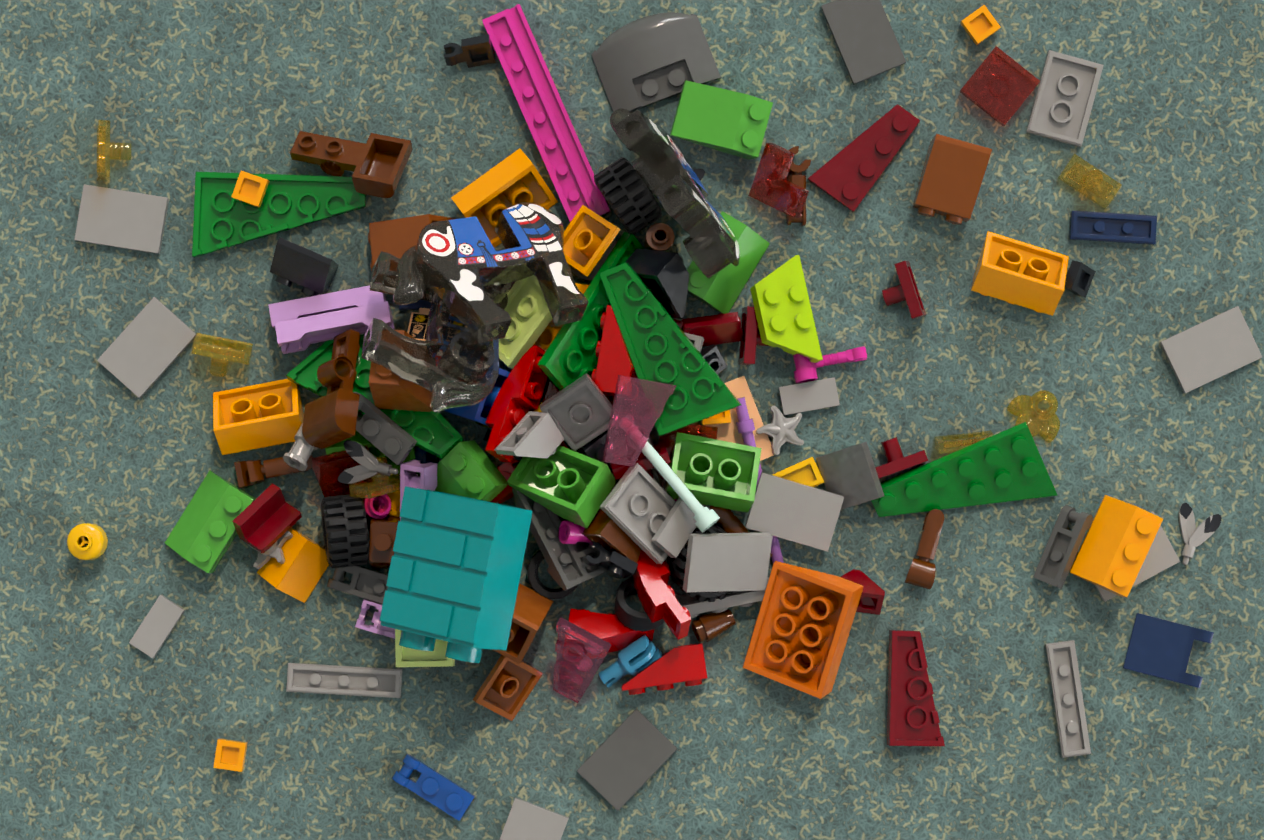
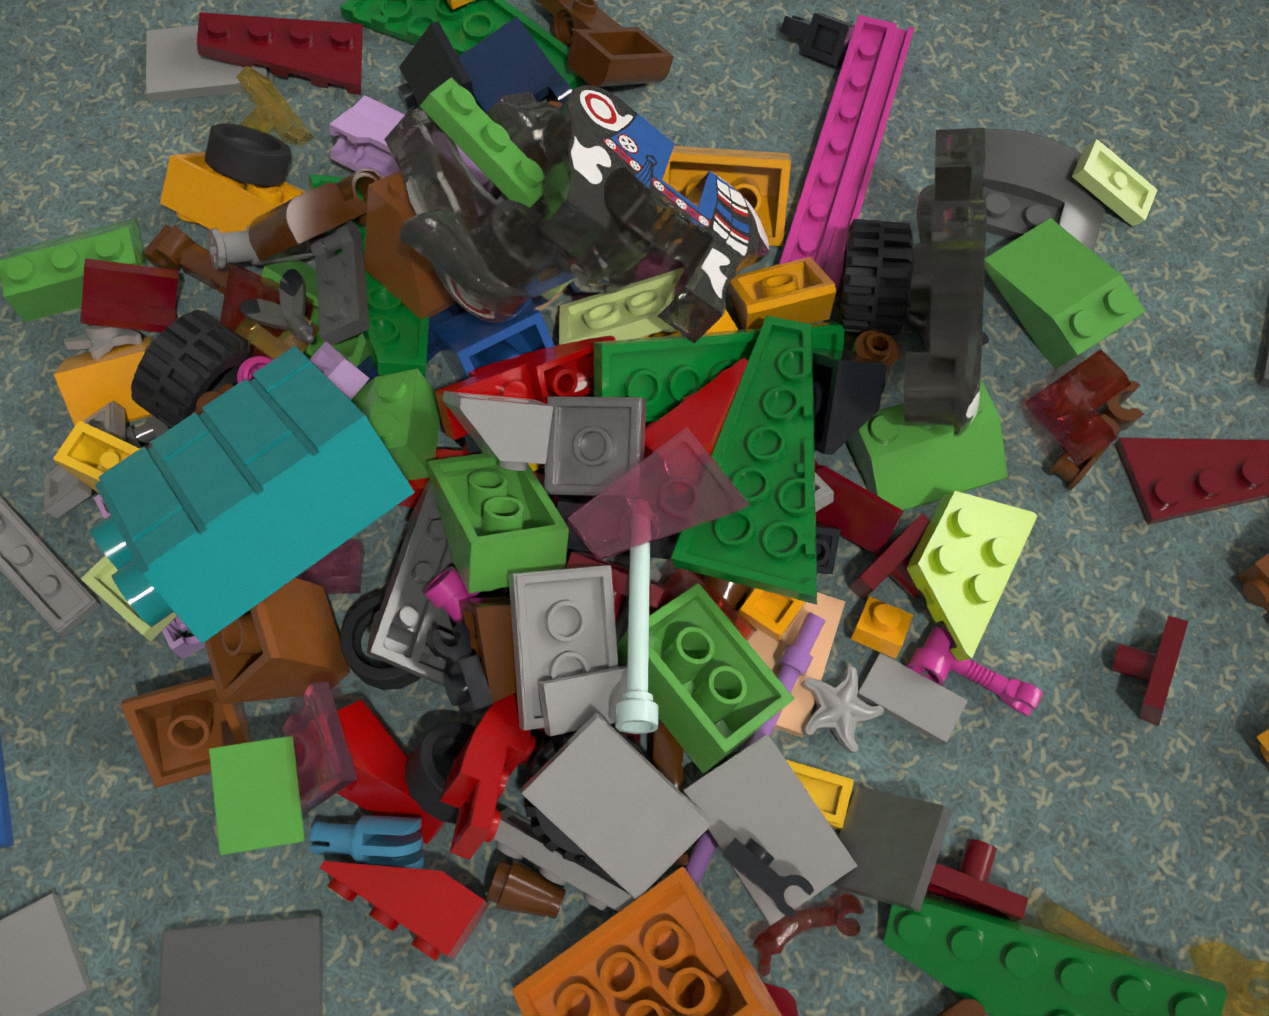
camera: 40 degrees right, 20 degrees down
none -> light grey tile [44,401,126,519]
none -> yellow slope [53,420,140,494]
none -> dark red wing [196,12,363,95]
none -> black tyre [205,123,291,187]
none -> bright green slope [209,736,305,855]
none -> bright green plate [420,77,552,214]
none -> dark blue flag [459,16,578,140]
none -> black plate [722,838,814,918]
none -> clear red piece [753,894,864,976]
none -> light orange plate [851,596,913,659]
none -> yellowish green plate [1072,139,1157,227]

